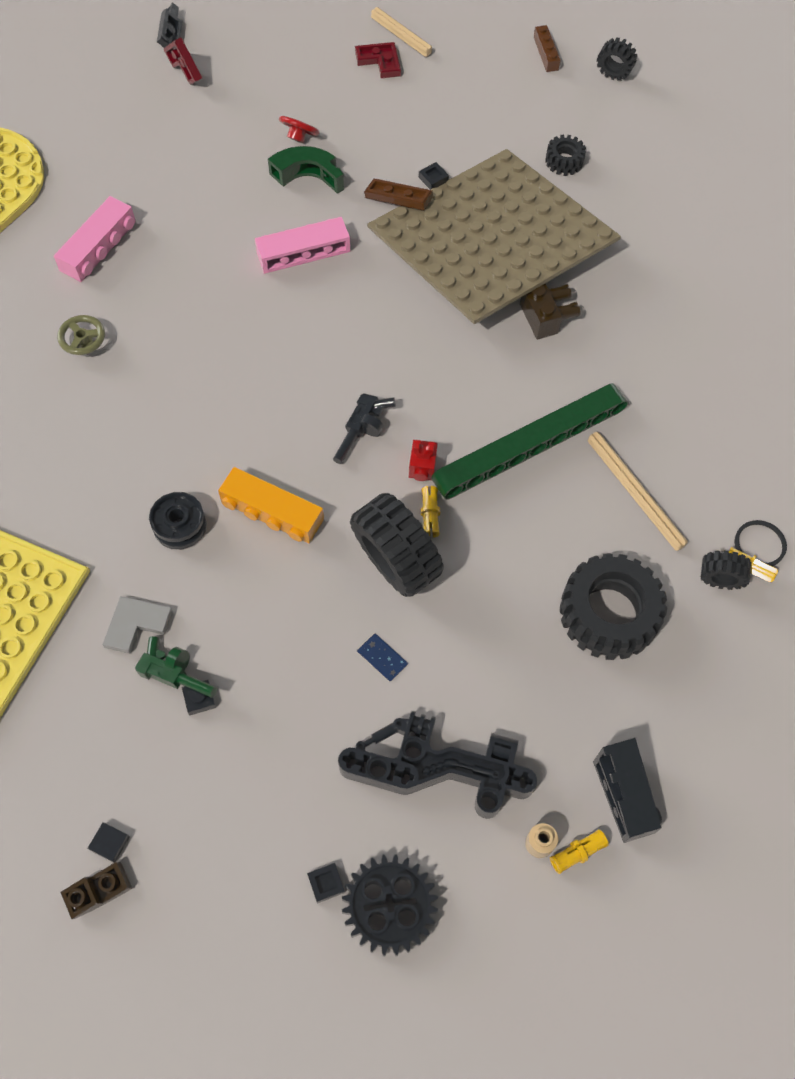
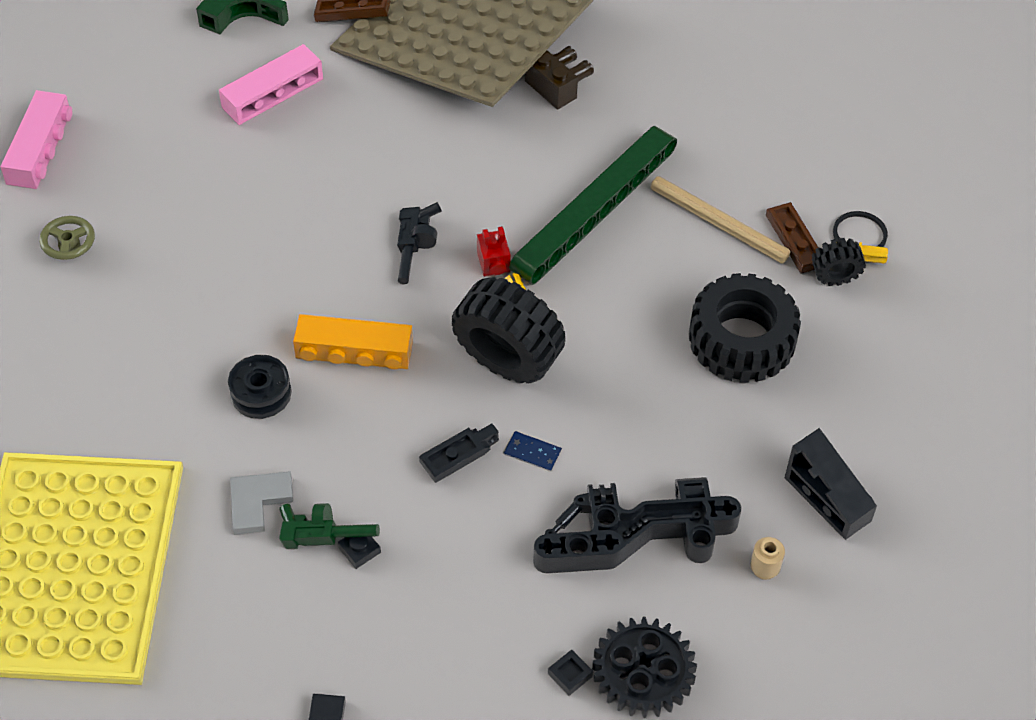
camera: 20 degrees left, 10 degrees down
yellow pin [550,829,609,874] -> none
none -> black hinge [419,423,499,483]
none -> reddish brown tile [766,202,818,274]

